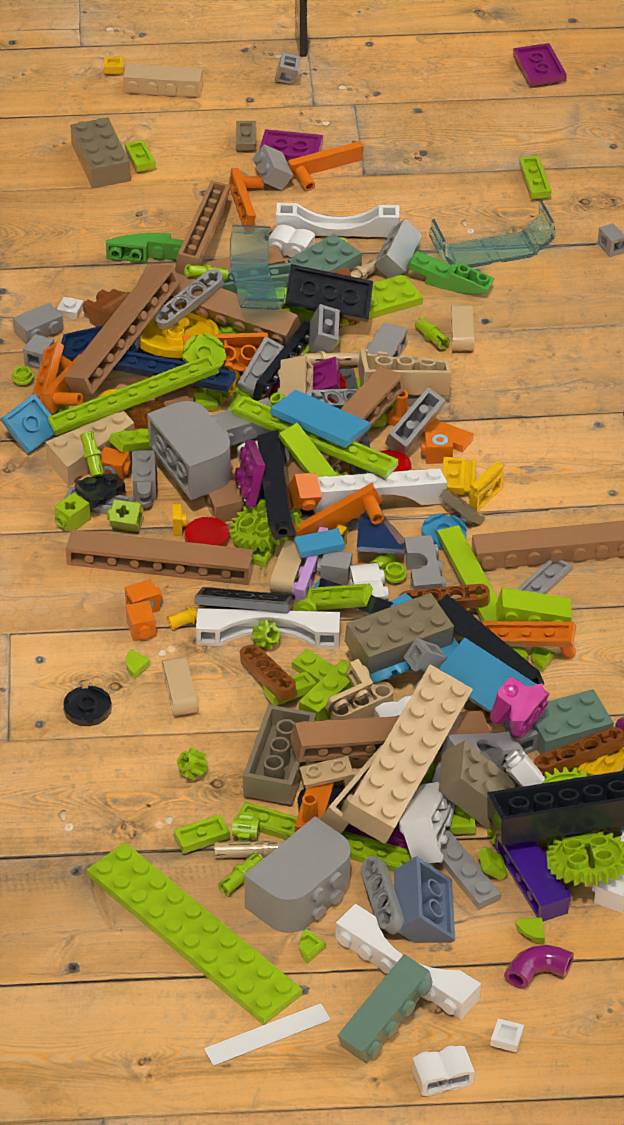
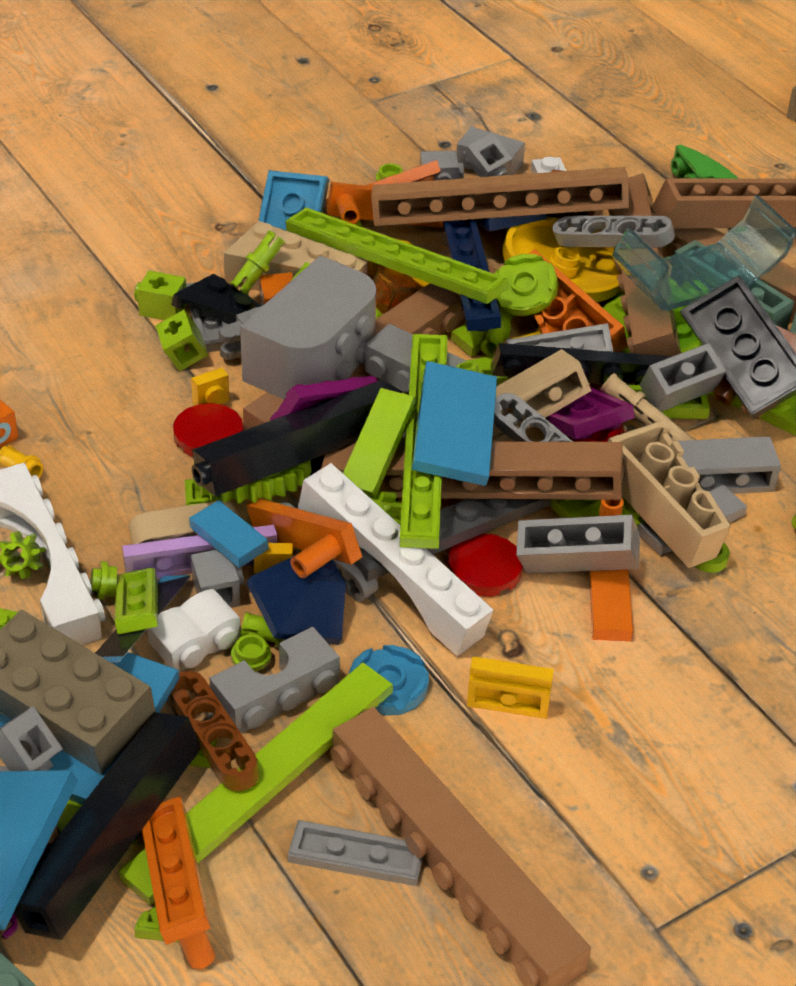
camera: 60 degrees right, 0 degrees up
medium nougat brick [66,530,254,585] -> none
orange brick [124,579,163,613] -> none
lime pin [184,264,228,282] -> none
black tile [195,587,294,613] -> none
orange brick [289,473,322,511] -> none
orange brick [421,432,453,464] -> none
dark tan plate [439,489,485,525] -> none
yellow plate [443,457,476,495] -> none
lime brick [496,587,572,622] -> none
none -> light grey brick [464,132,513,177]

